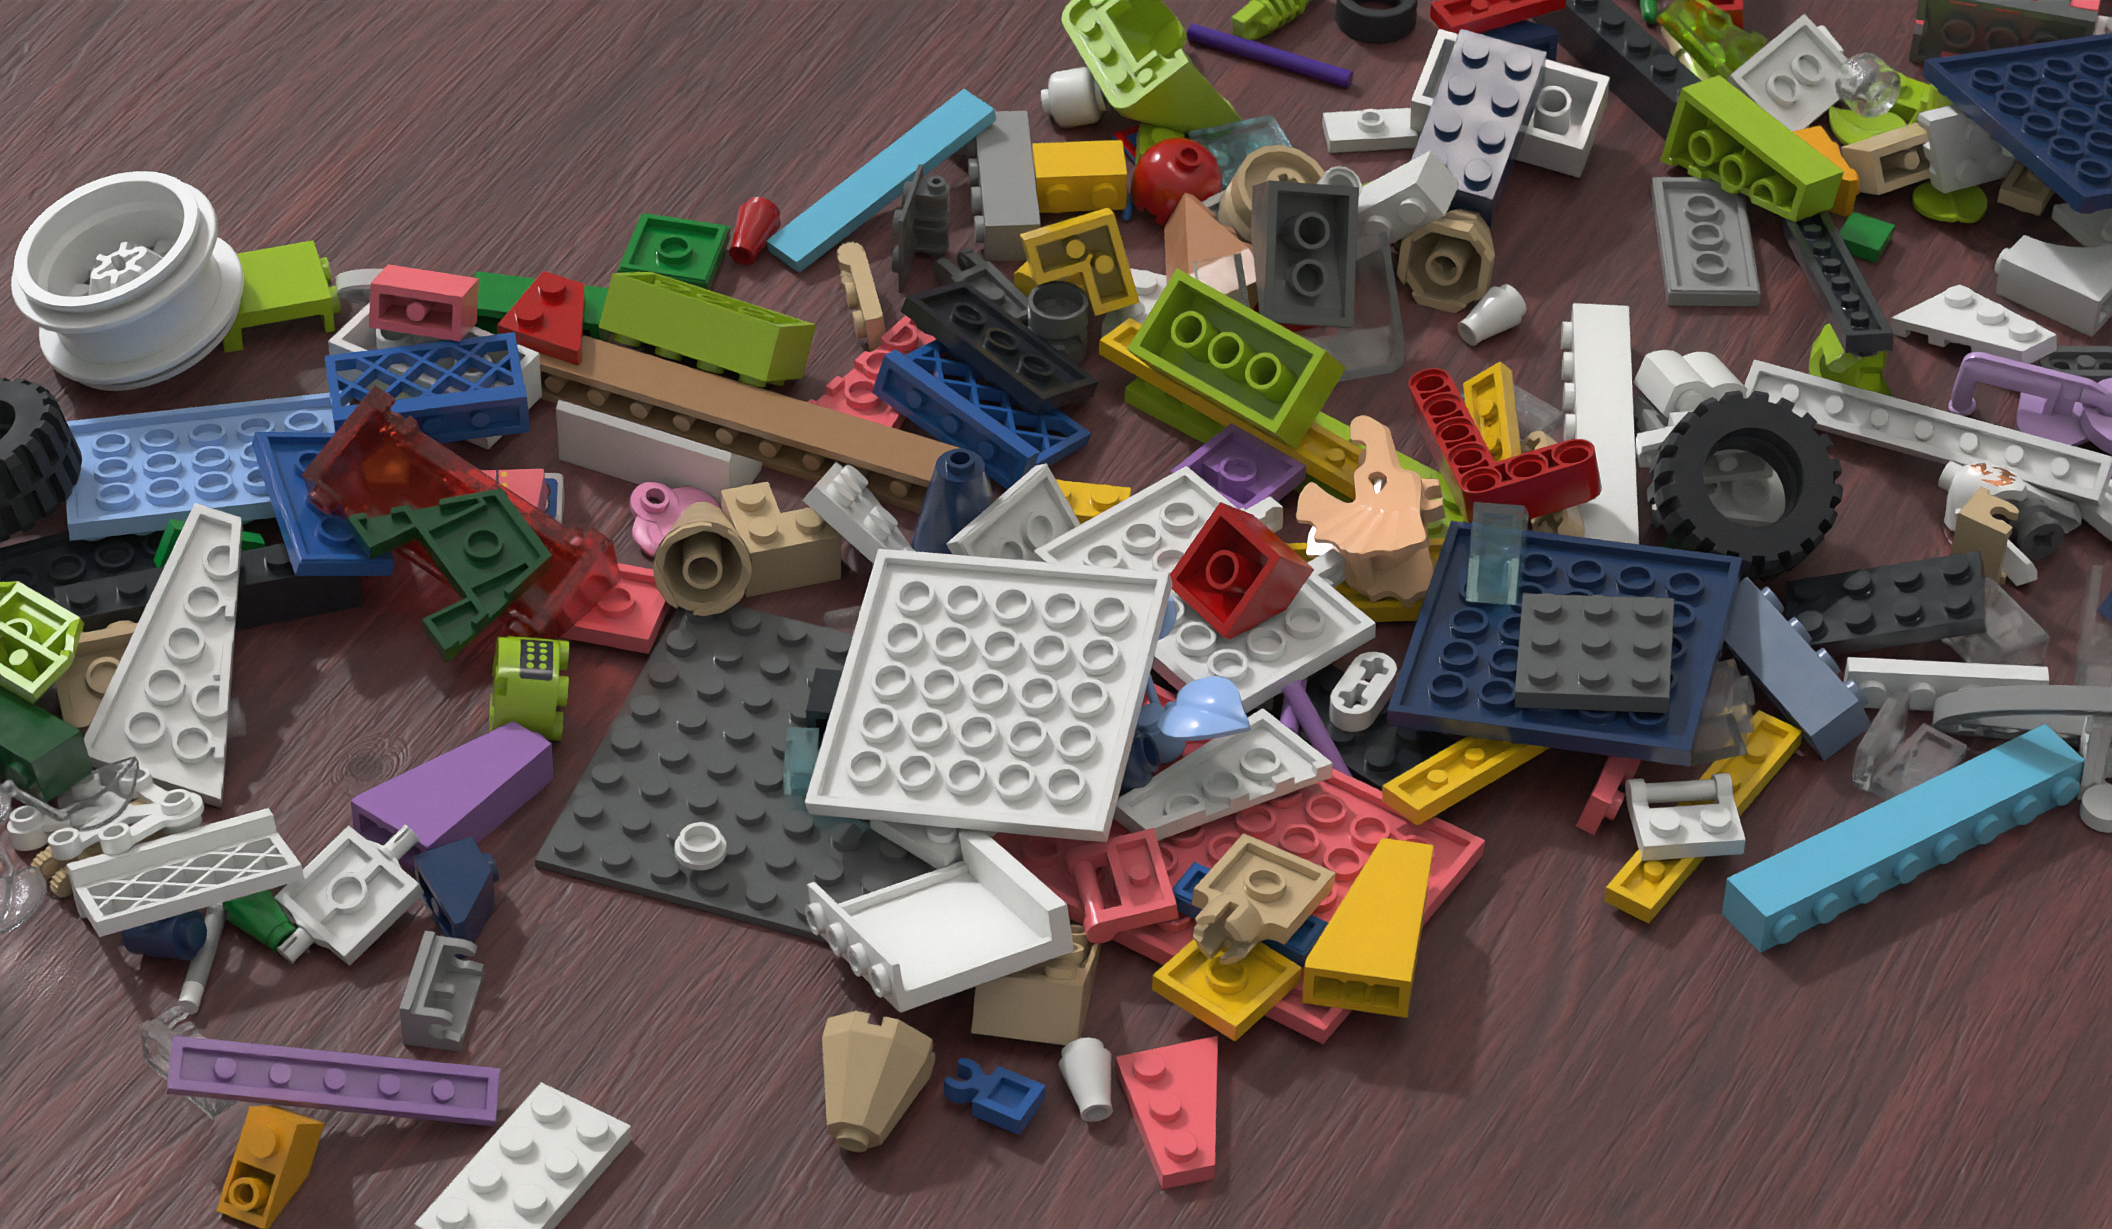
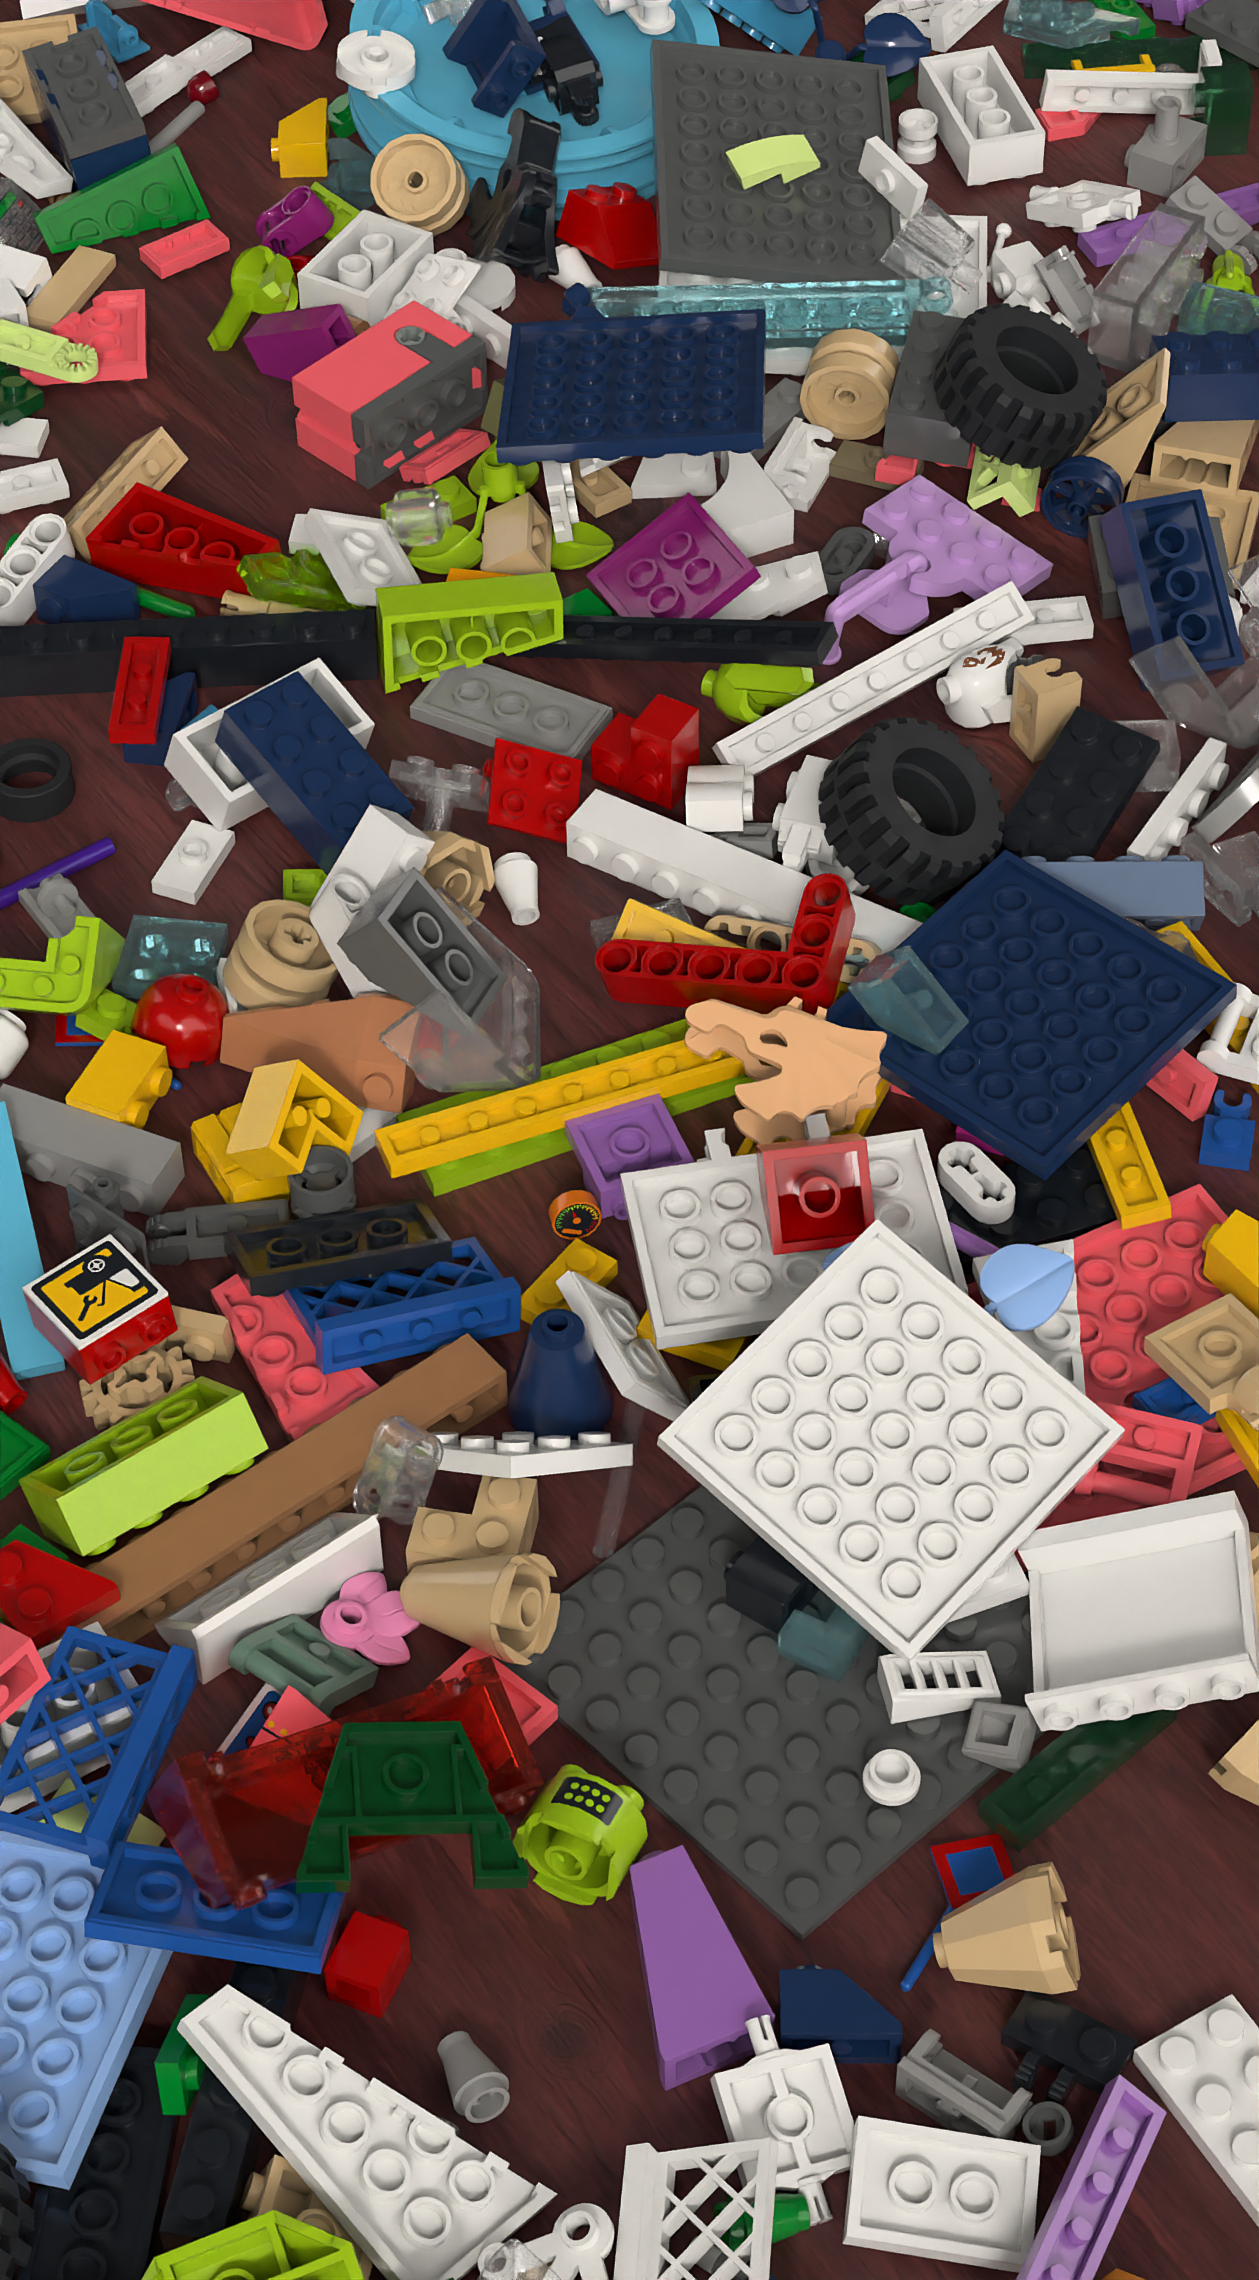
camera: 60 degrees left, 5 degrees up
lime brick [1127,268,1346,450] -> none
medium lavender piece [1281,680,1353,778] -> none
dark grey plate [1515,593,1674,713] -> none
none -> light grey hips [18,873,95,939]
none -> piece [22,1234,178,1385]
none -> tan gear [79,1340,195,1431]
none -> sand green plate [228,1614,379,1716]
none -> red brick [324,1911,412,2019]
none -> clear piece [353,1415,444,1525]
none -> clear plate [388,756,490,832]
none -> light grey cone [437,2031,510,2123]
none -> red hinge [482,738,582,844]
none -> tile [548,1190,602,1240]
none -> magenta plate [586,492,761,619]
none -> red brick [591,693,699,810]
none -> white plate [843,2116,1041,2273]
none -> white slope [877,1651,1001,1724]
none -> piece [900,1833,1015,1992]
none -> tan cone [933,1862,1081,1994]
none -> light grey slope [962,1700,1037,1775]
none -> clear green plate [977,1709,1178,1852]
none -> black hinge [1001,1991,1137,2106]
none -> dark grey hinge [1022,2102,1074,2157]
none -> blue plate [1198,1090,1256,1171]

